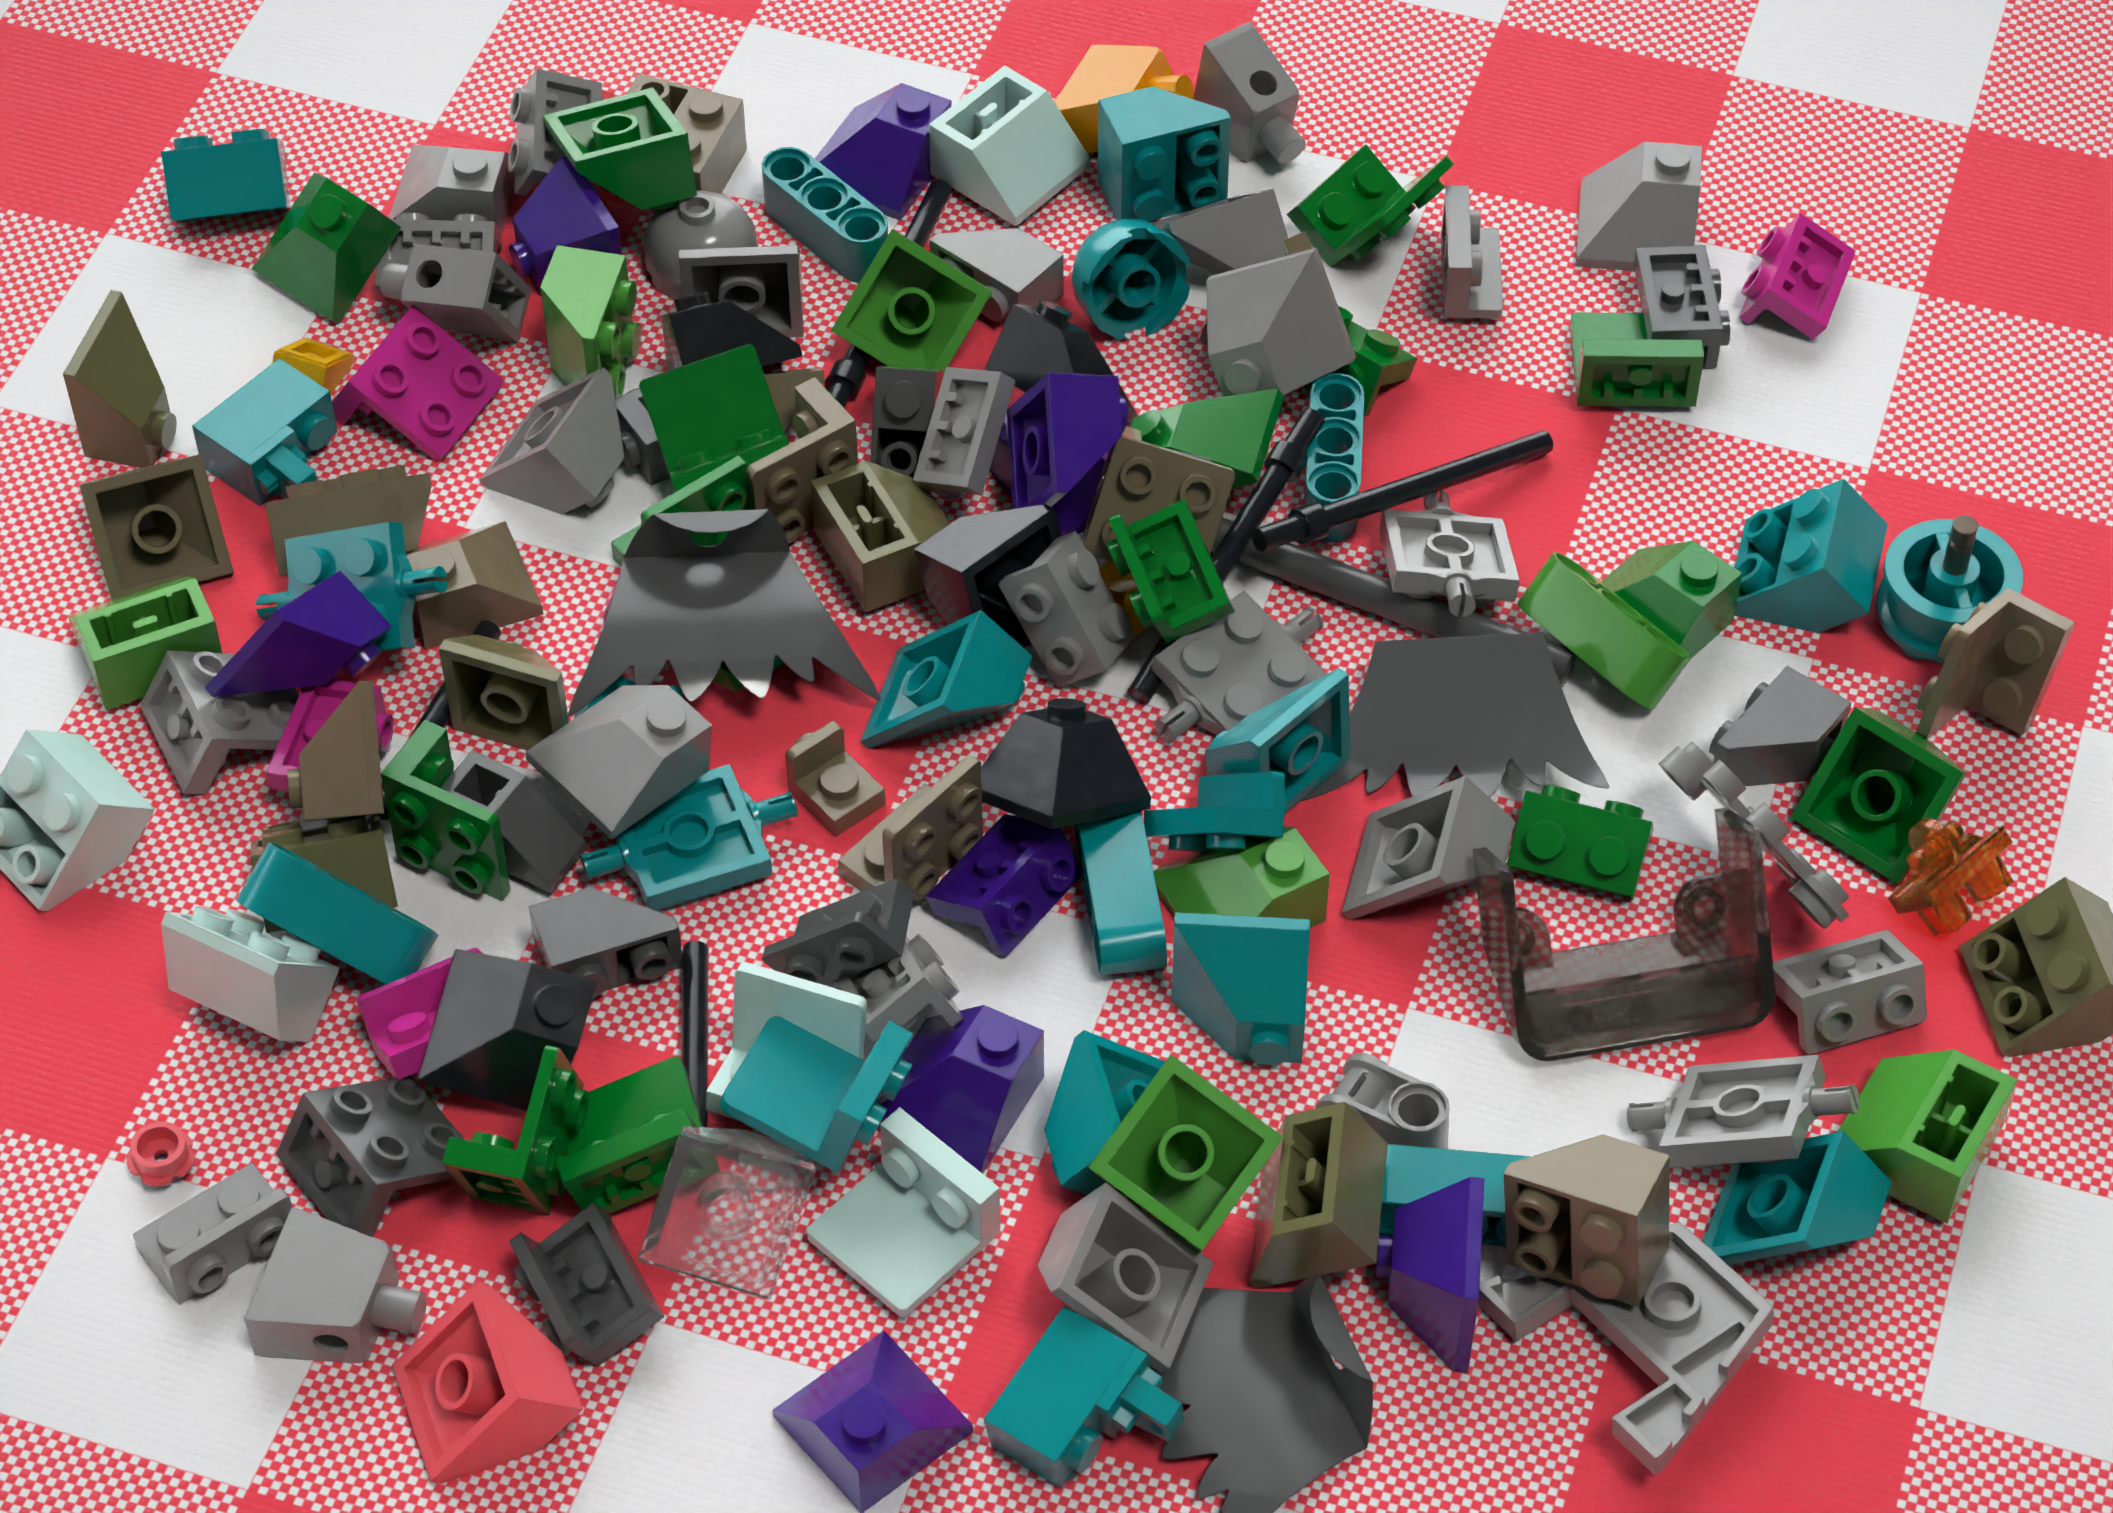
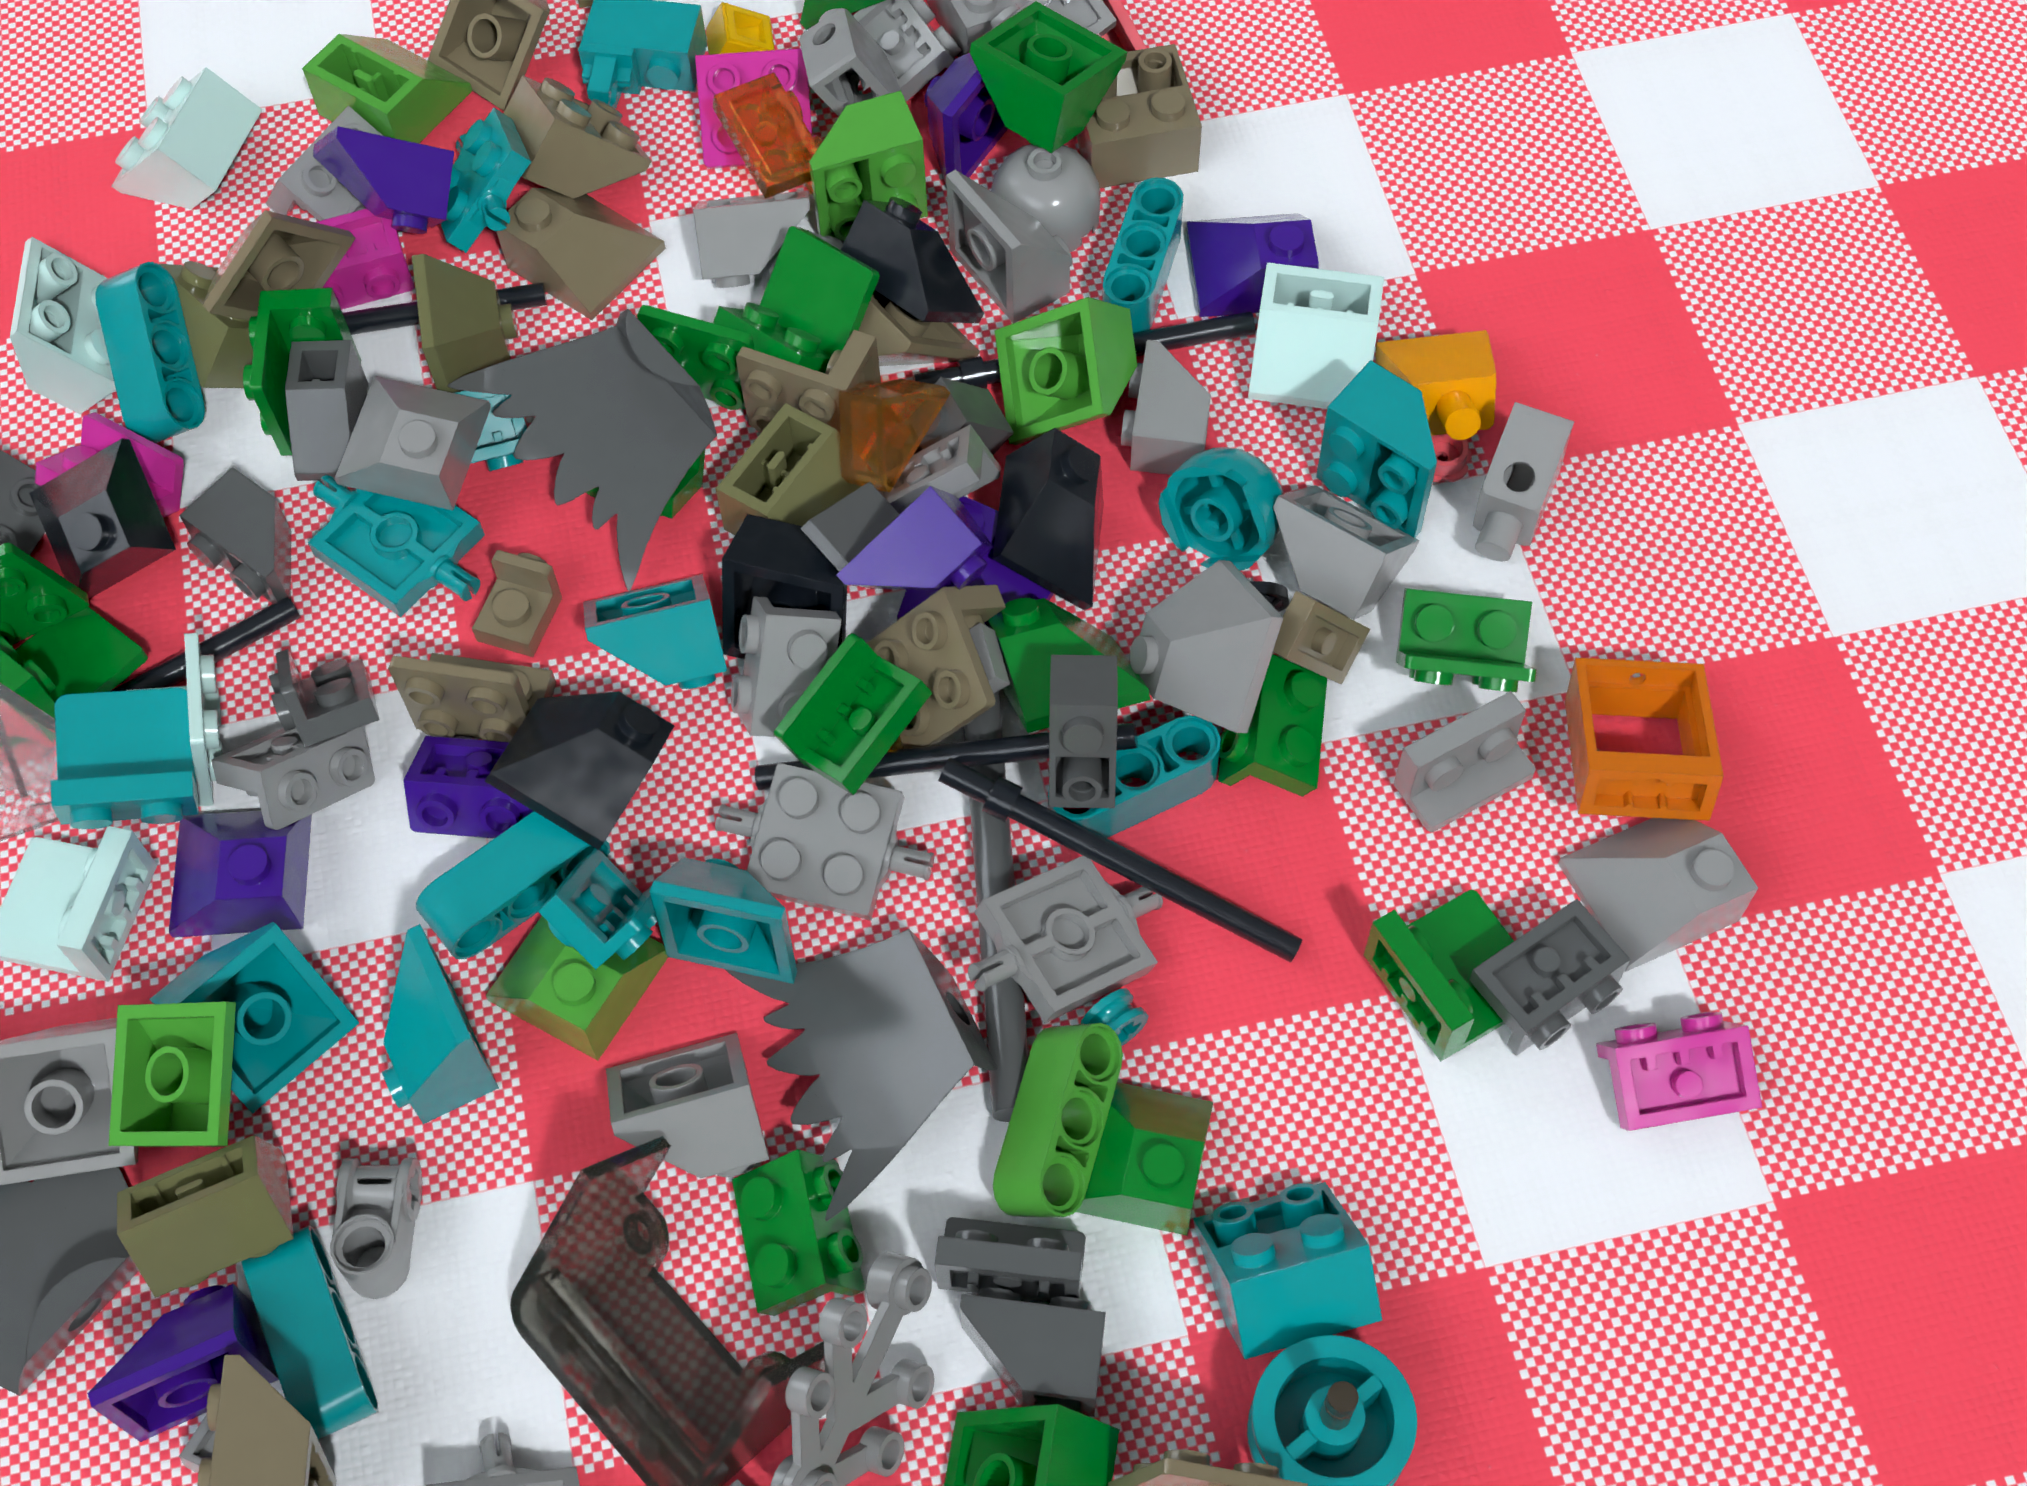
camera: 60 degrees right, 10 degrees up
none -> clear orange bracket [712,72,823,199]
none -> dark grey slope [800,482,899,572]
none -> clear orange slope [839,379,951,493]
none -> dark grey bracket [934,1217,1086,1302]
none -> dark grey slope [1049,655,1118,808]
none -> teal bush [1081,988,1149,1046]
none -> orange window [1565,658,1724,821]

